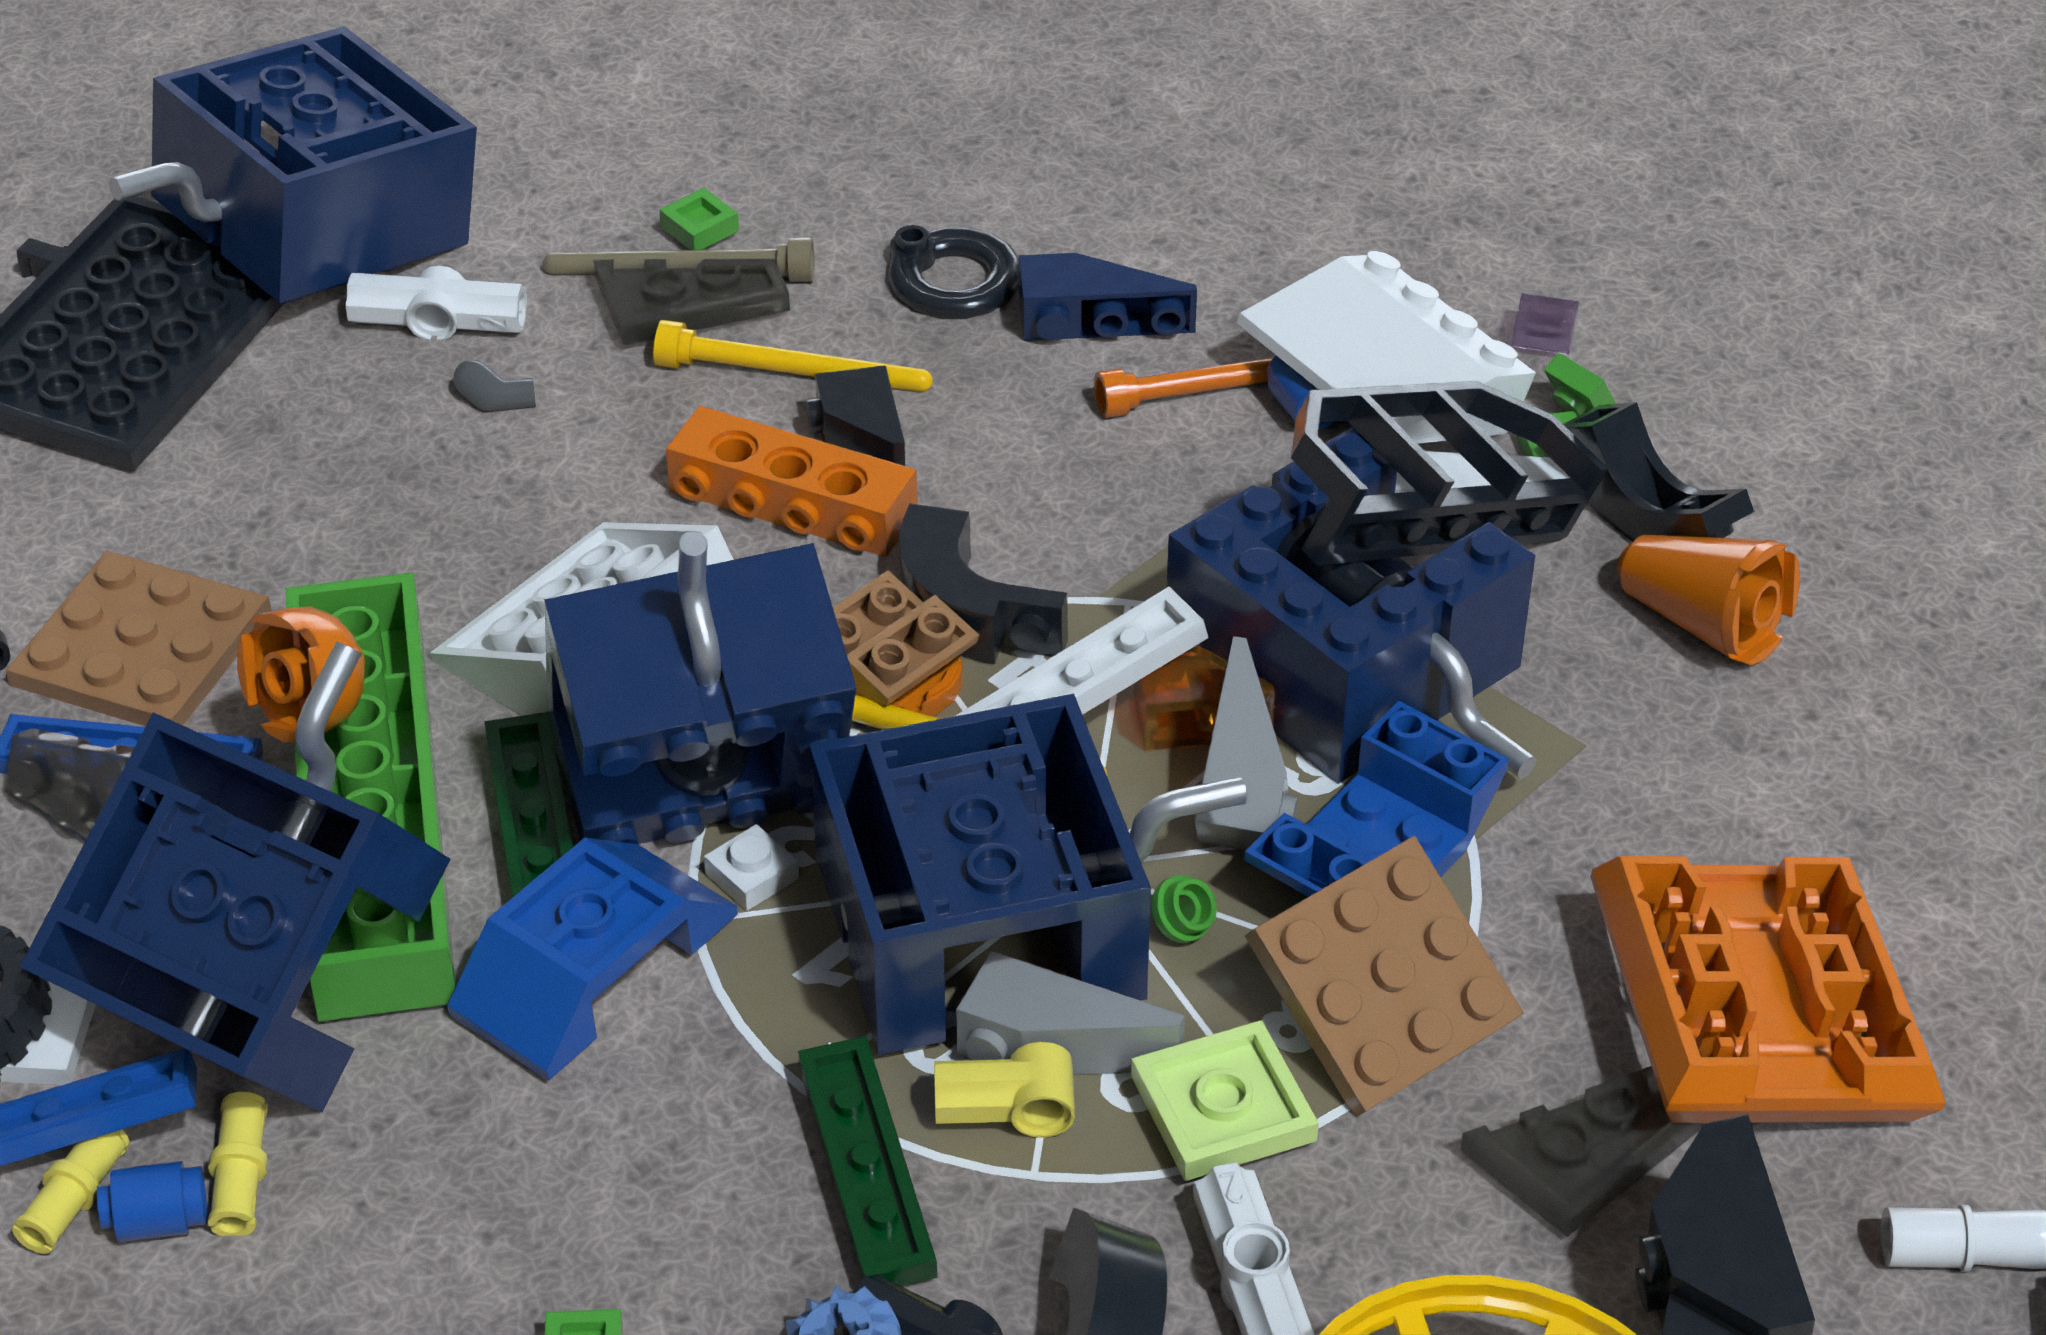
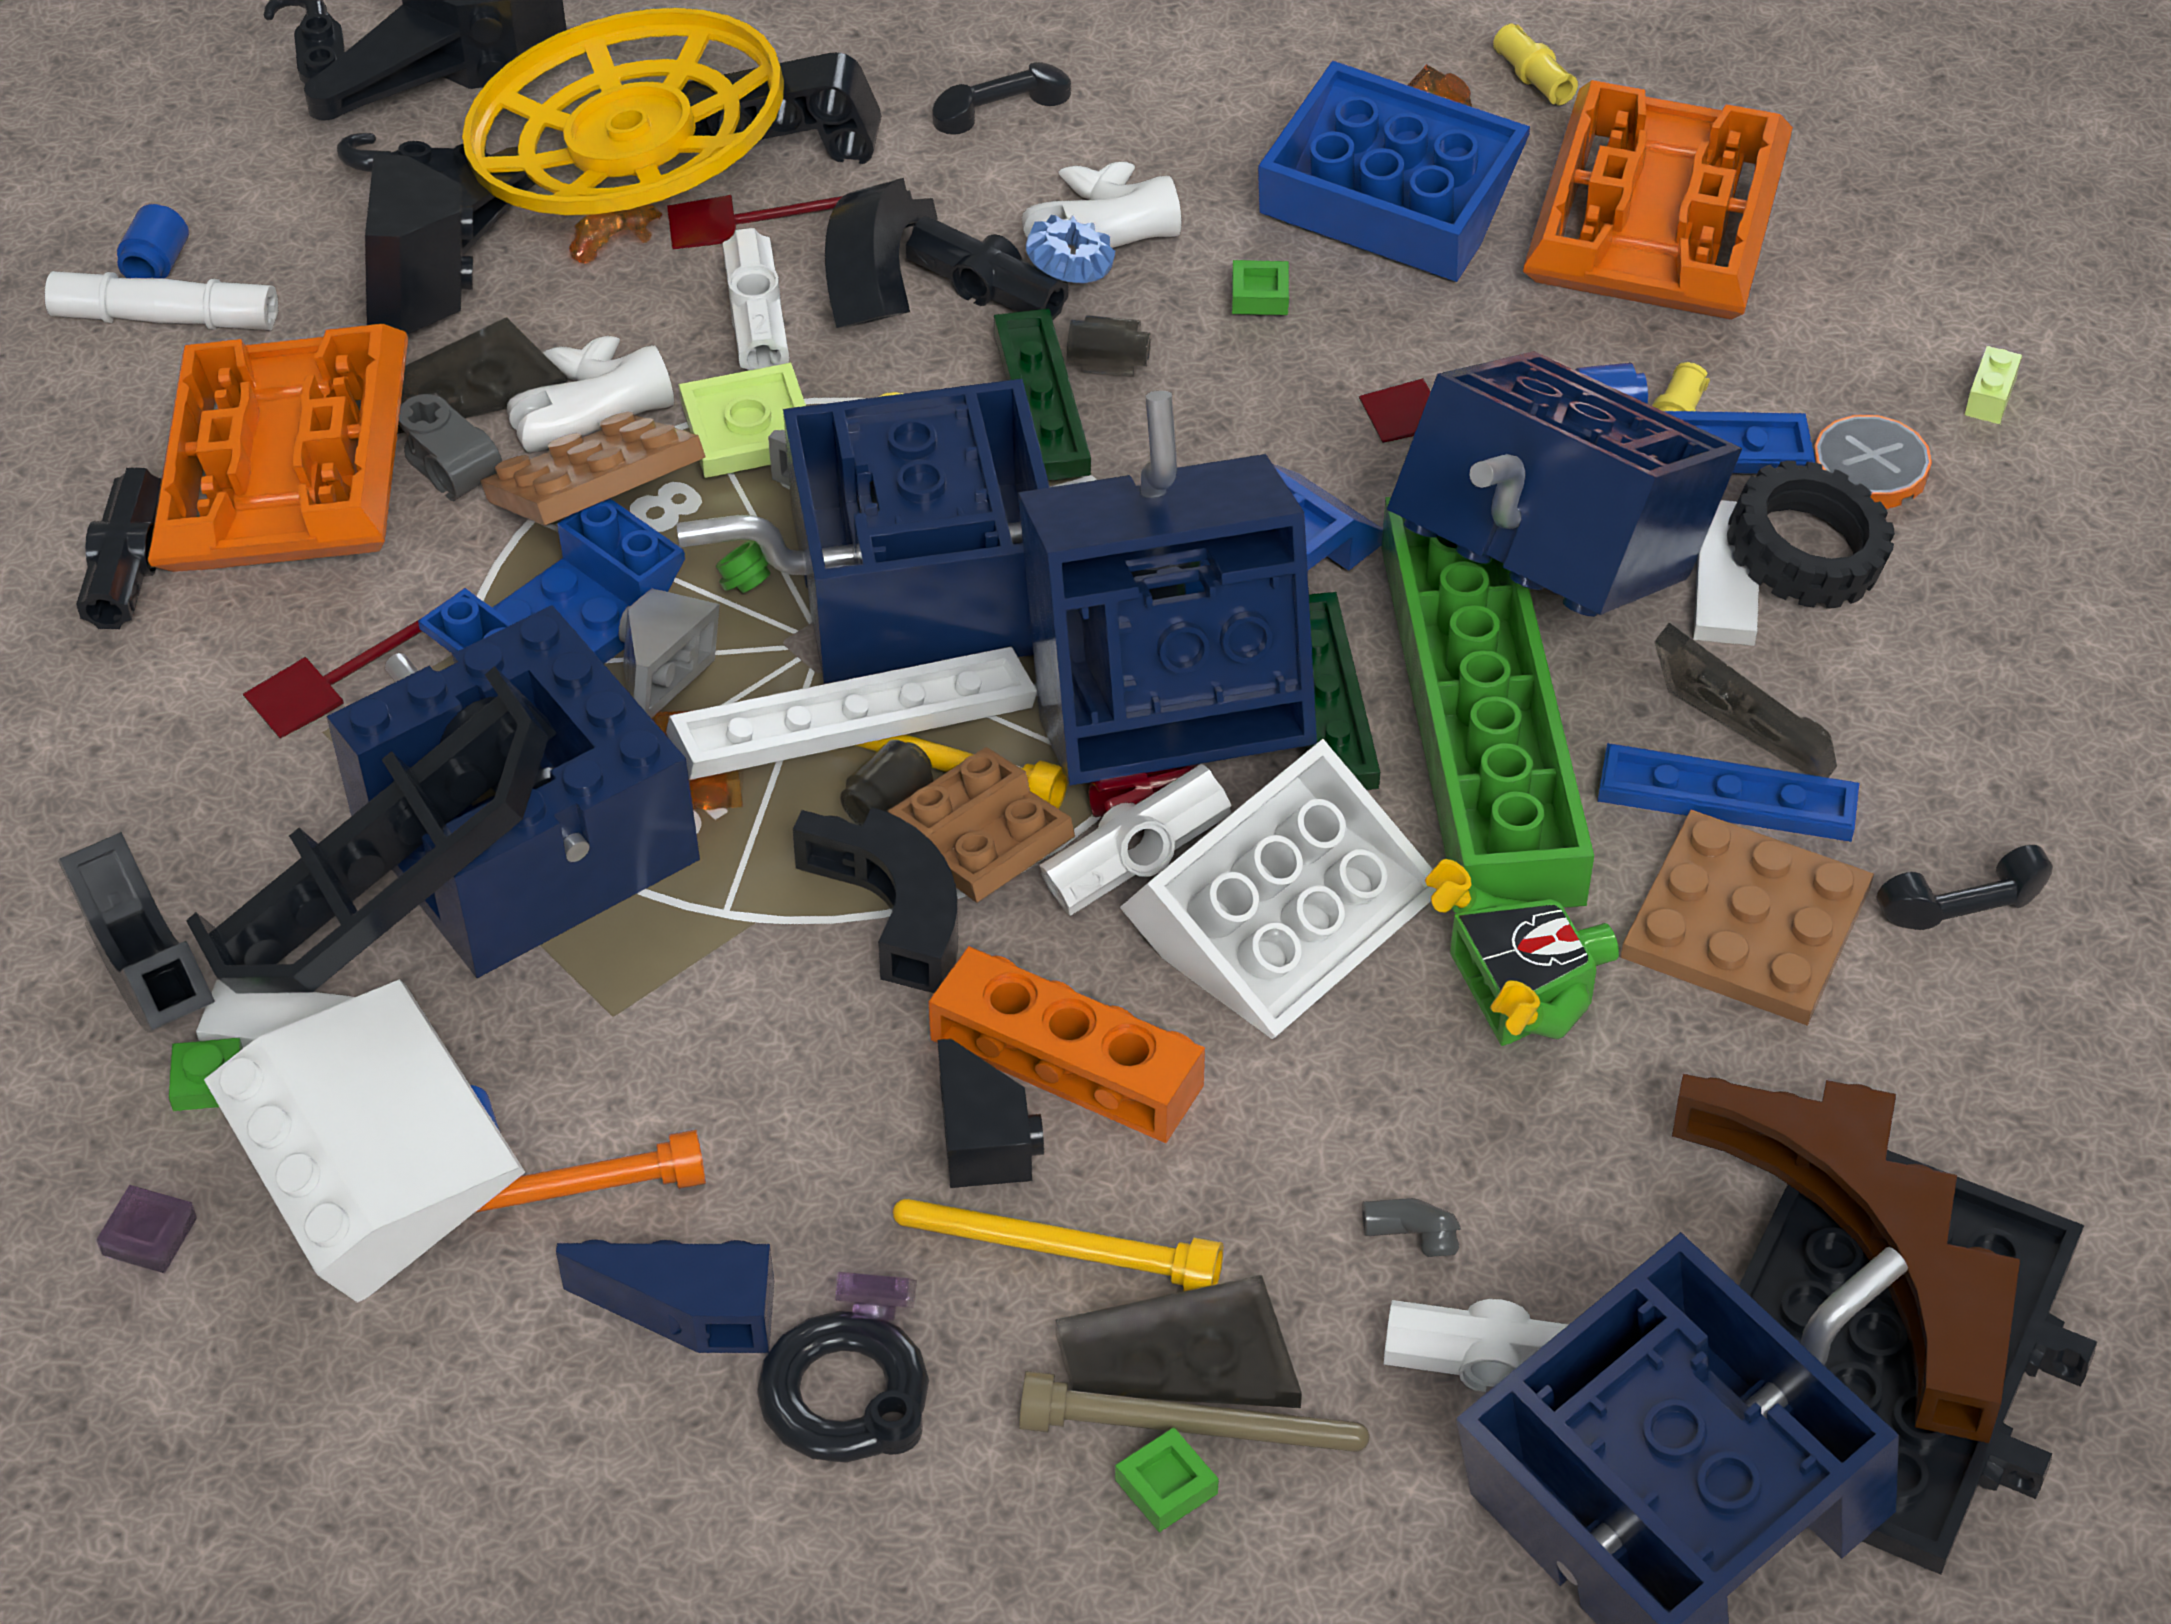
camera: 175 degrees left, 5 degrees up
orange cylinder [237,606,365,743] -> none
bright green plate [1544,352,1616,417] -> none
orange cone [1617,535,1800,666] -> none
none -> black piece [76,467,161,630]
none -> dark red piece [243,620,423,738]
none -> dark grey piece [399,394,502,501]
none -> white piece [507,336,674,453]
none -> clear purple plate [835,1272,917,1321]
none -> clear smoke brick [840,740,933,826]
none -> clear smoke brick [1067,315,1151,377]
none -> dark red piece [1359,378,1431,443]
none -> torso [1425,859,1619,1046]
none -> reddish brown arch [1672,1074,2020,1443]

